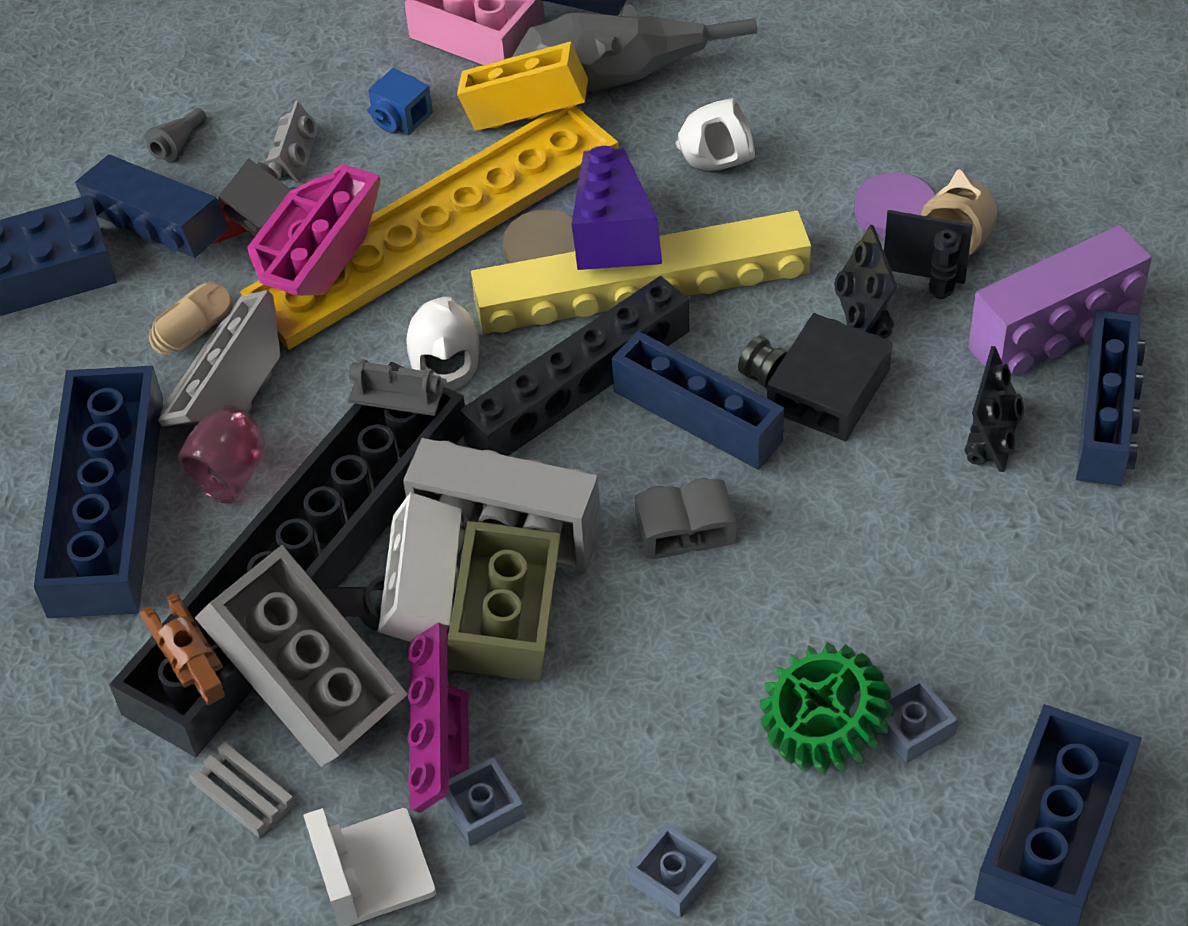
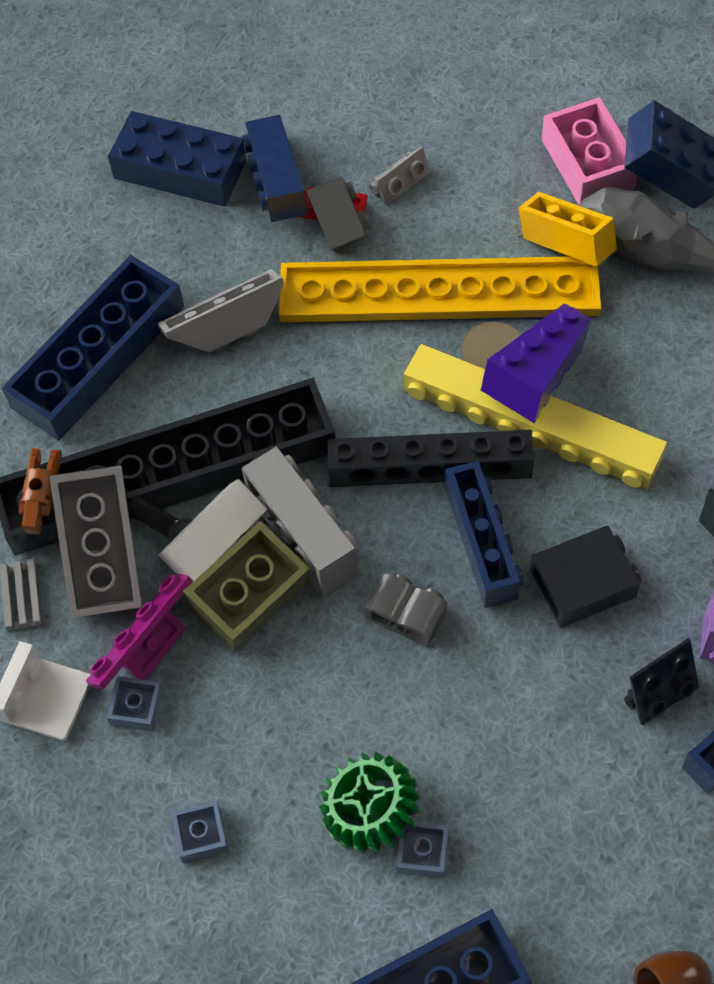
camera: 40 degrees right, 10 degrees up
dark grey cone [145,107,207,162] -> none
tan arm [149,282,232,355] -> none
clear pink piece [177,405,265,503] -> none
dark pink wedge [247,164,381,296] -> none
dark grey hinge [348,359,447,416] -> none
blue brick [367,68,433,135] -> none
white piece [406,297,480,390] -> none
white piece [675,98,755,171] -> none
pearl dark grey wheel [738,335,788,389] -> none
black hinge [834,225,897,339] -> none

